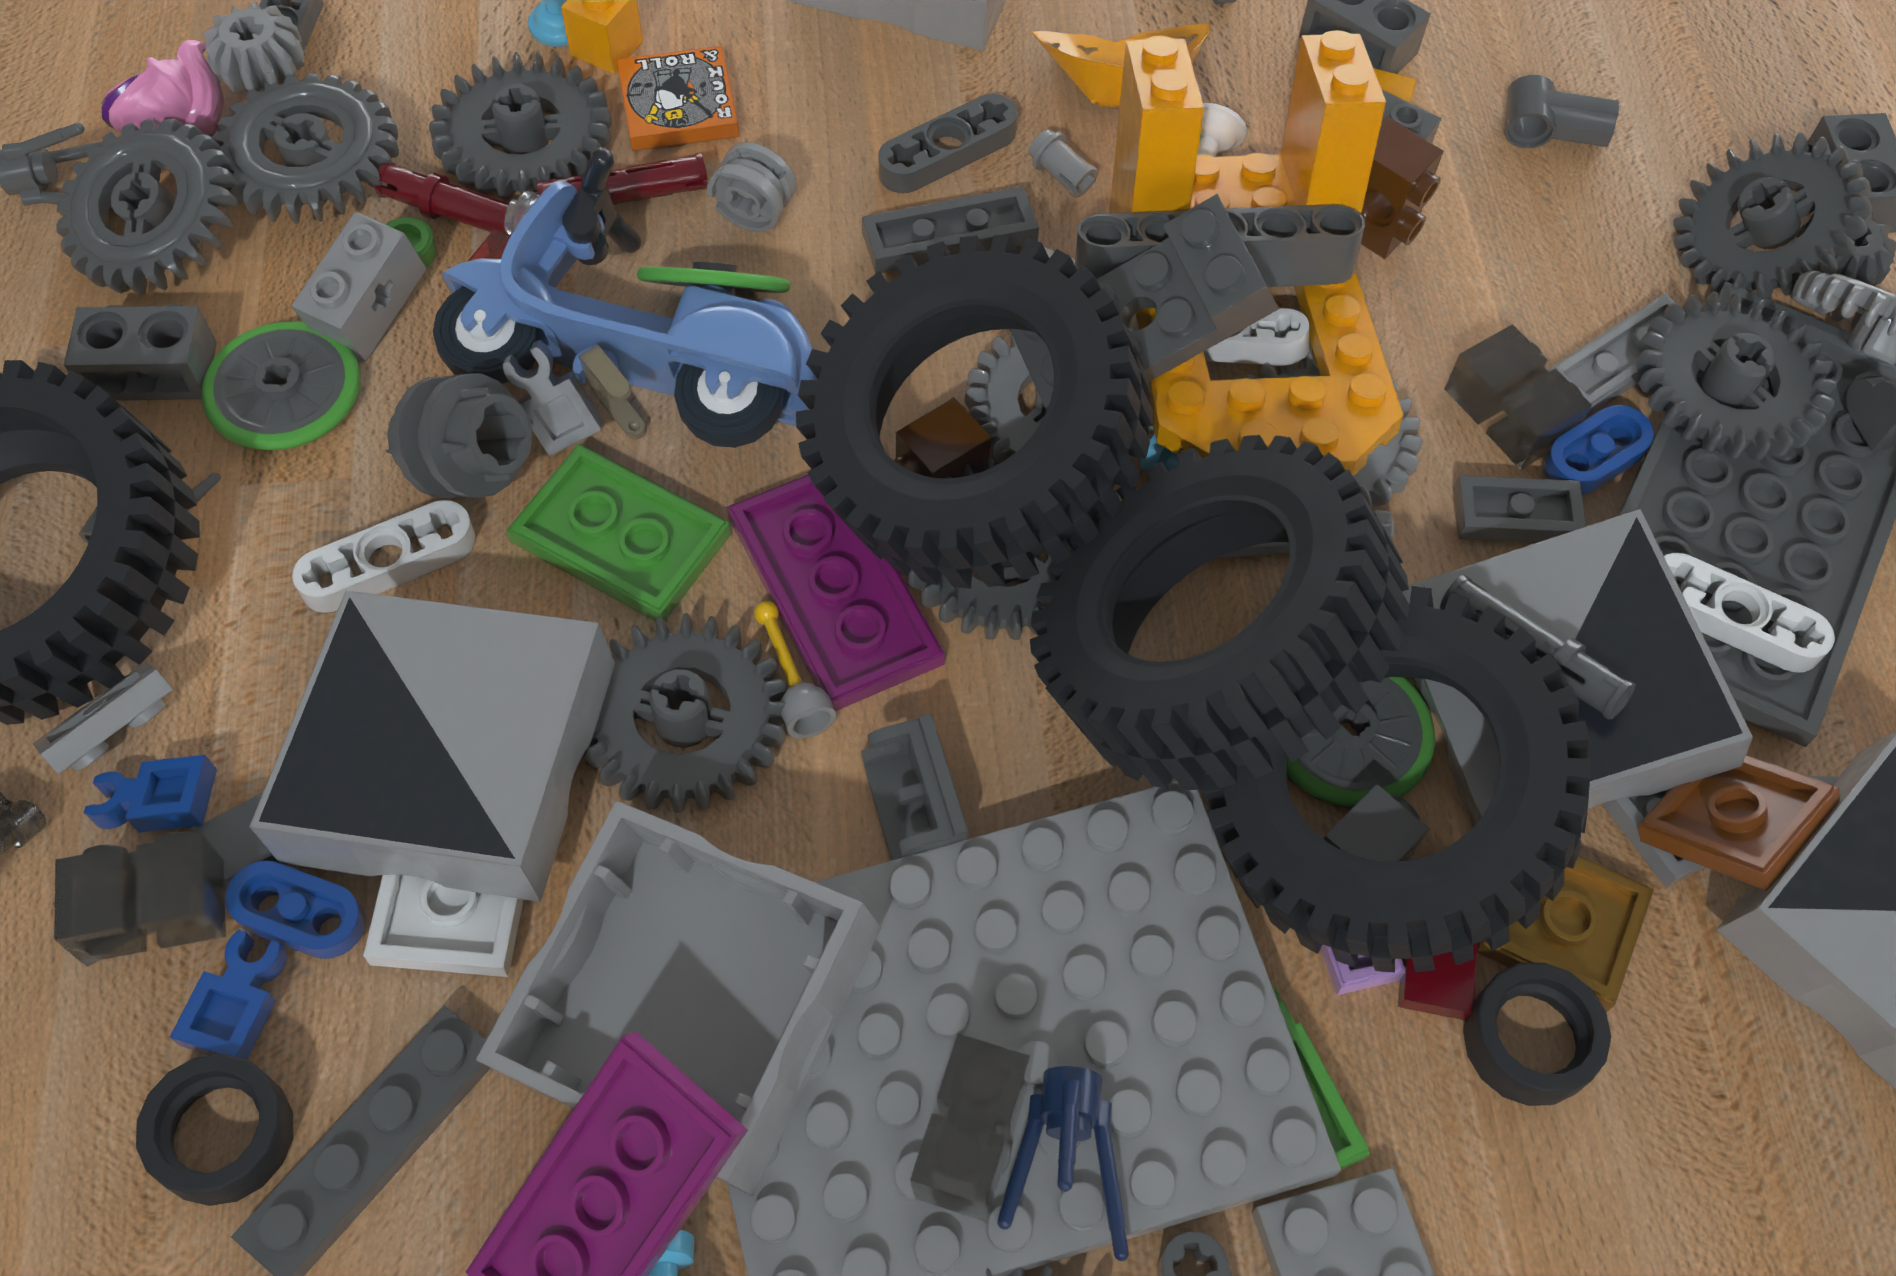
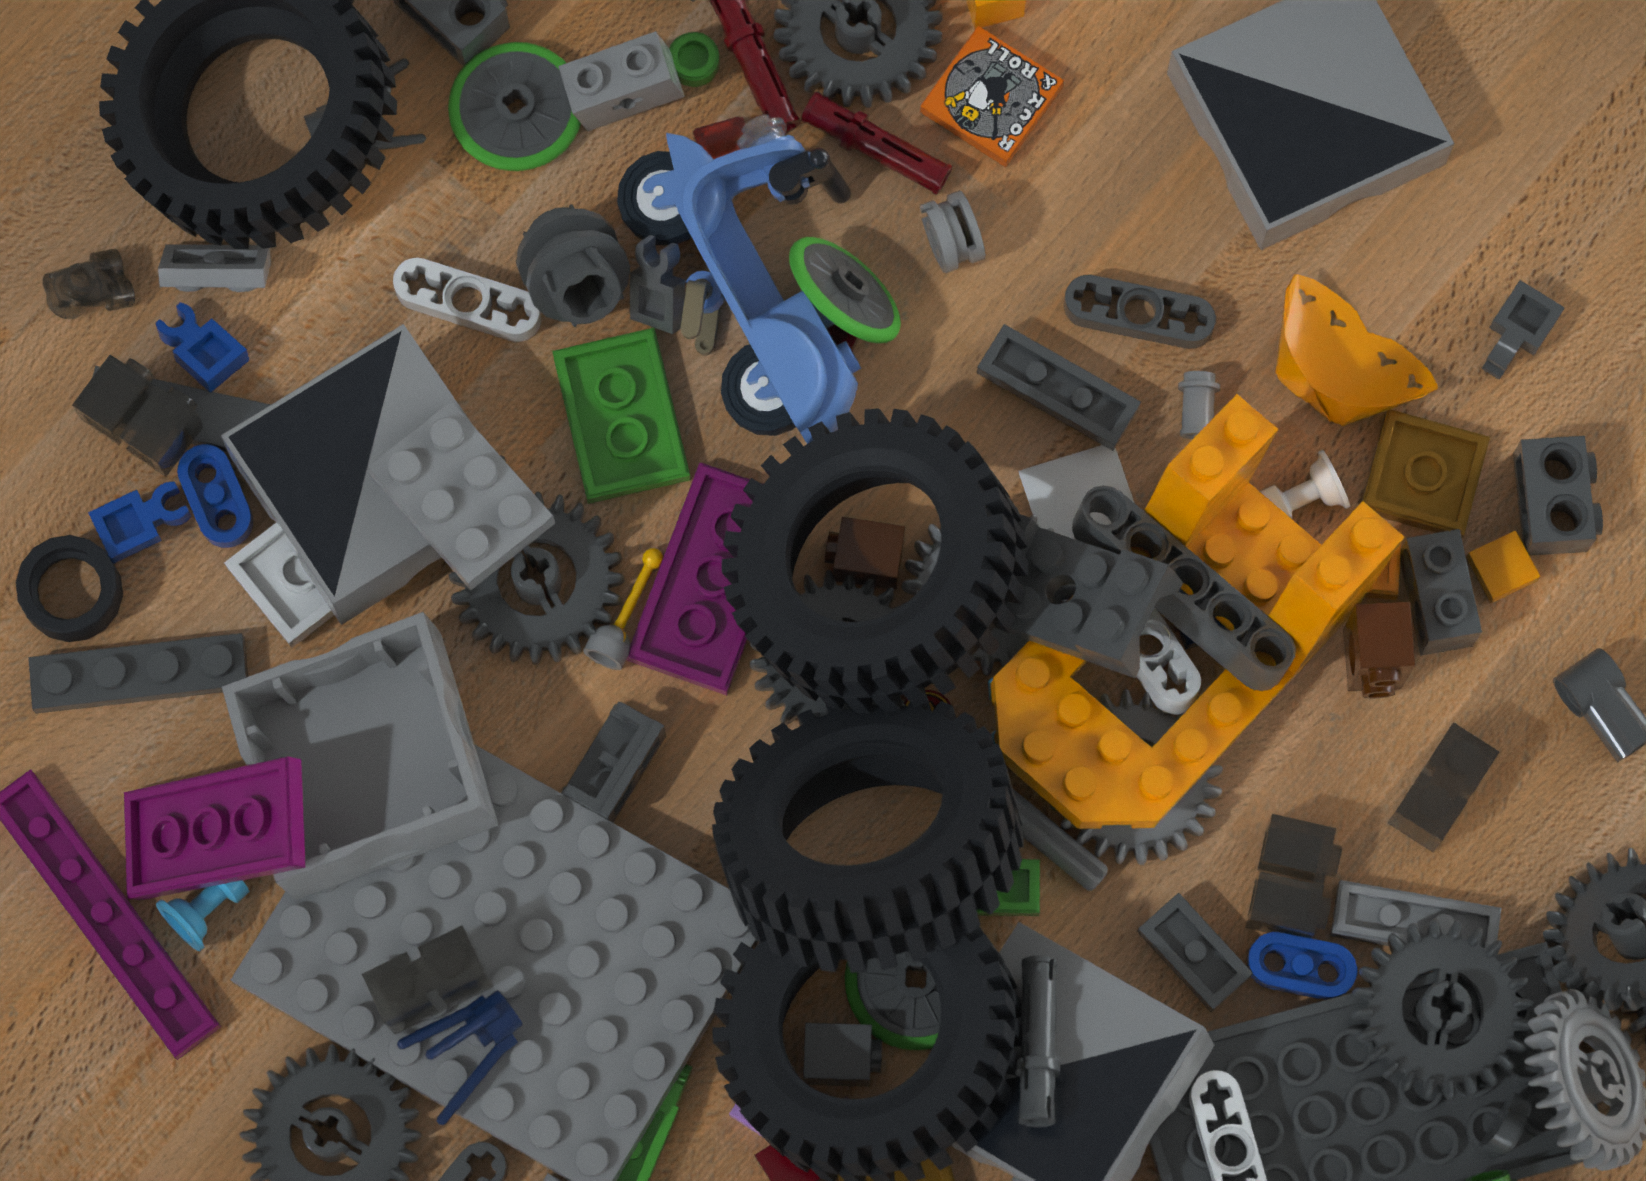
camera: 50 degrees right, 15 degrees up
none -> light grey plate [367,401,555,590]
none -> pearl gold tile [1361,409,1490,538]
none -> clear smoke piece [1388,722,1499,852]

